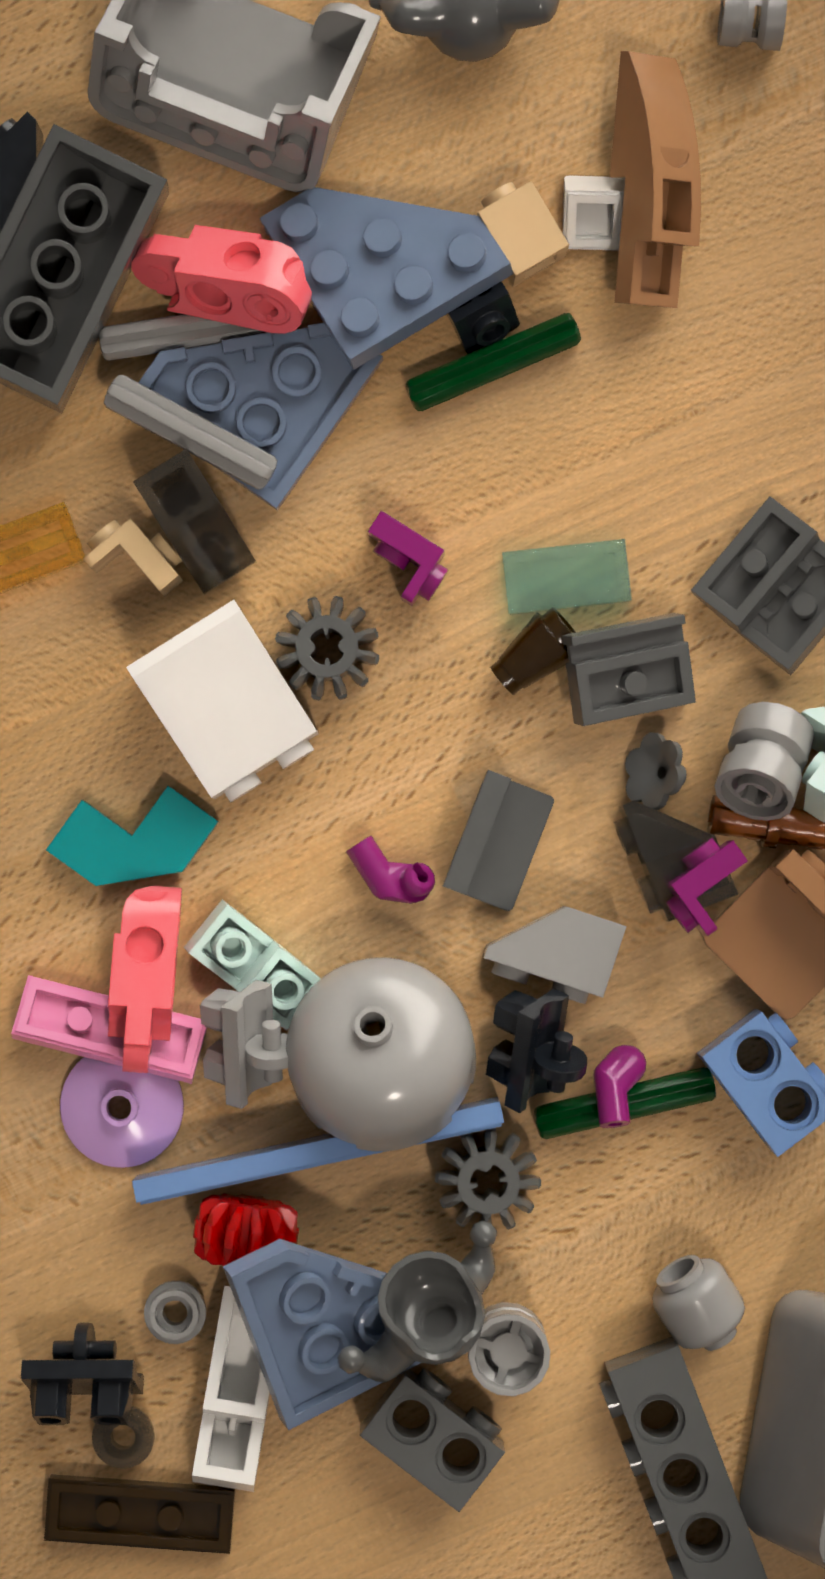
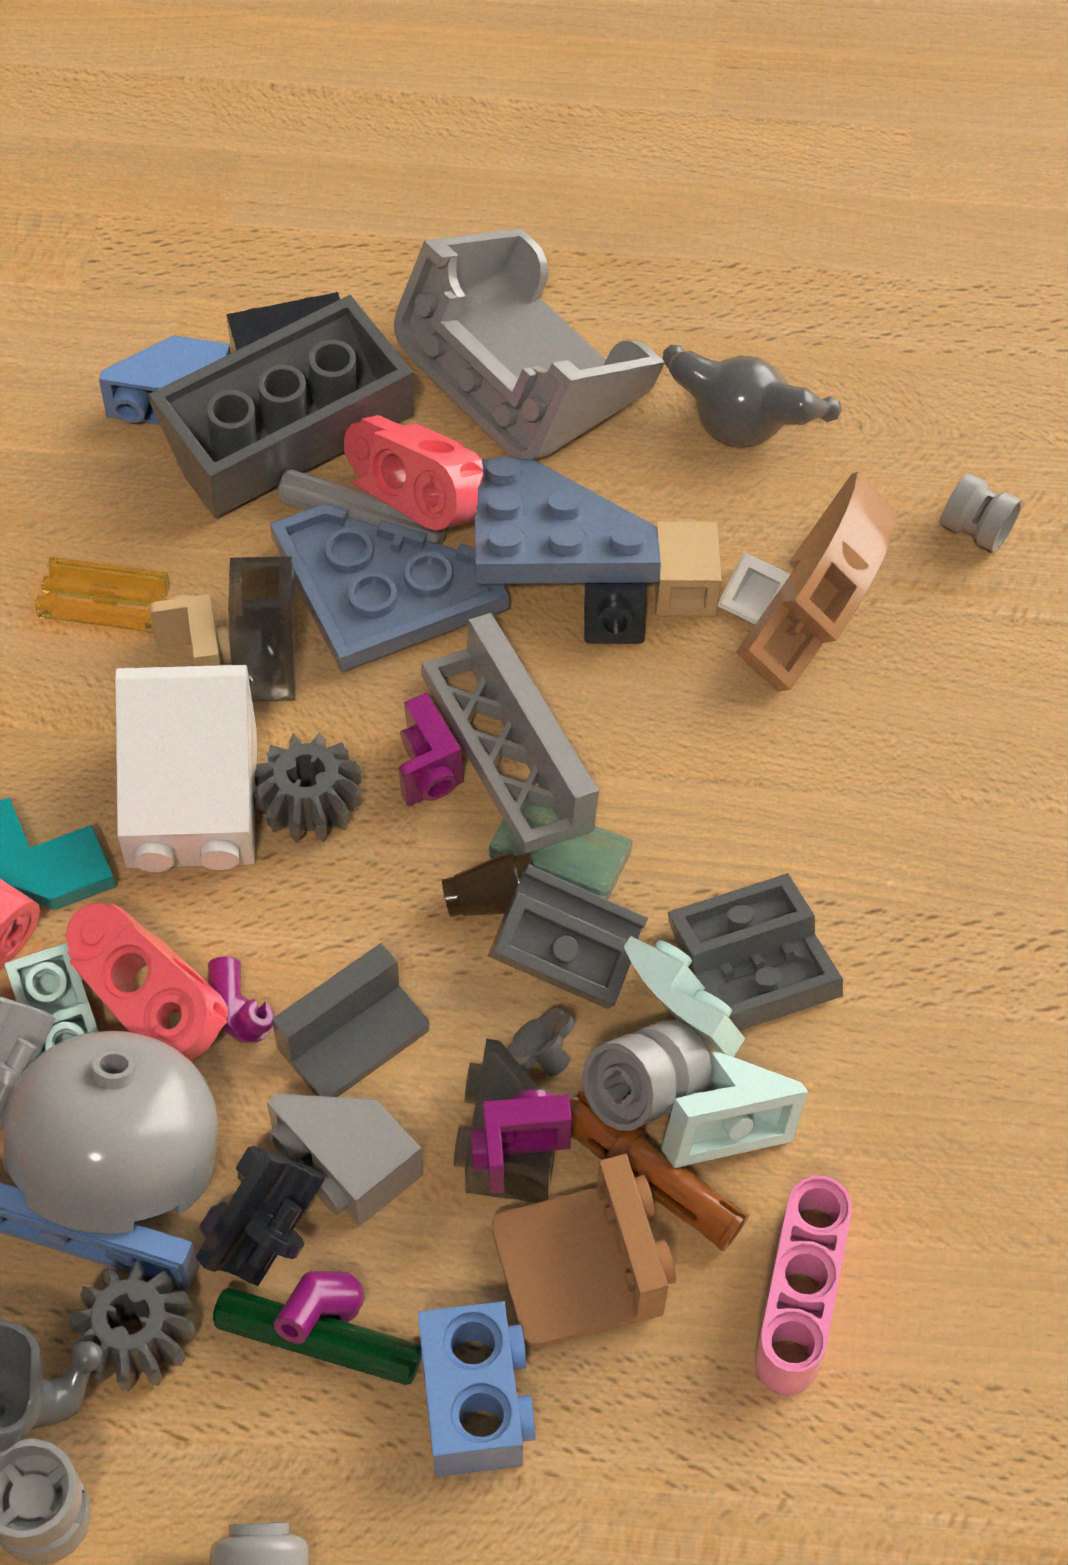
camera: 30 degrees right, 30 degrees down
light grey axle [104,375,278,489] -> none
dark green axle [406,313,581,411] -> none
none -> coral piece [66,903,228,1062]
none -> light grey fence [421,613,599,854]
none -> light aqua slope [624,936,745,1057]

